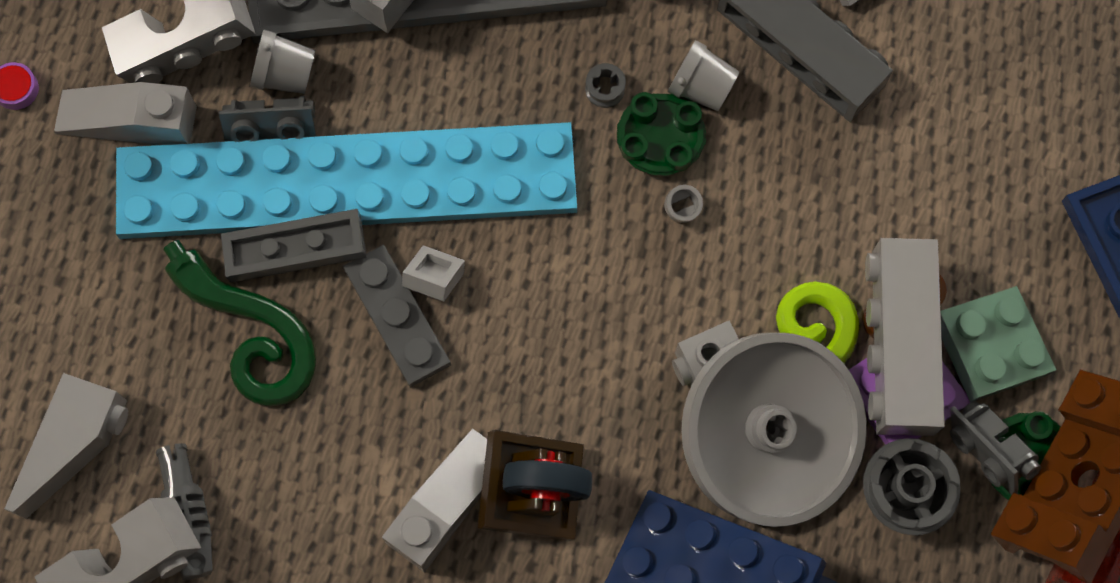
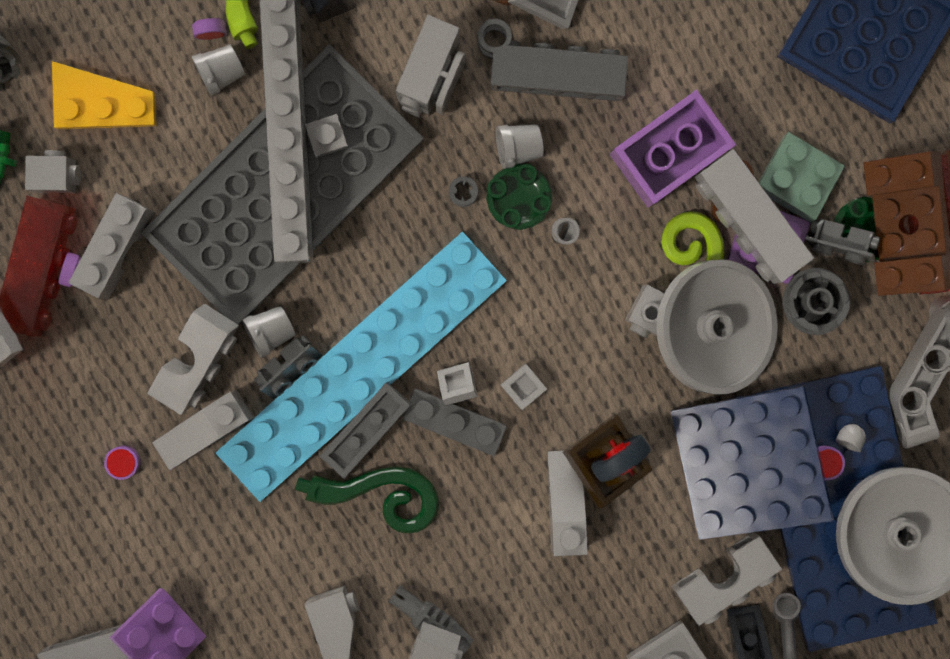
camera: 35 degrees left, 15 degrees up
none -> light grey plate [500,363,547,410]
none -> medium lavender brick [609,90,736,208]

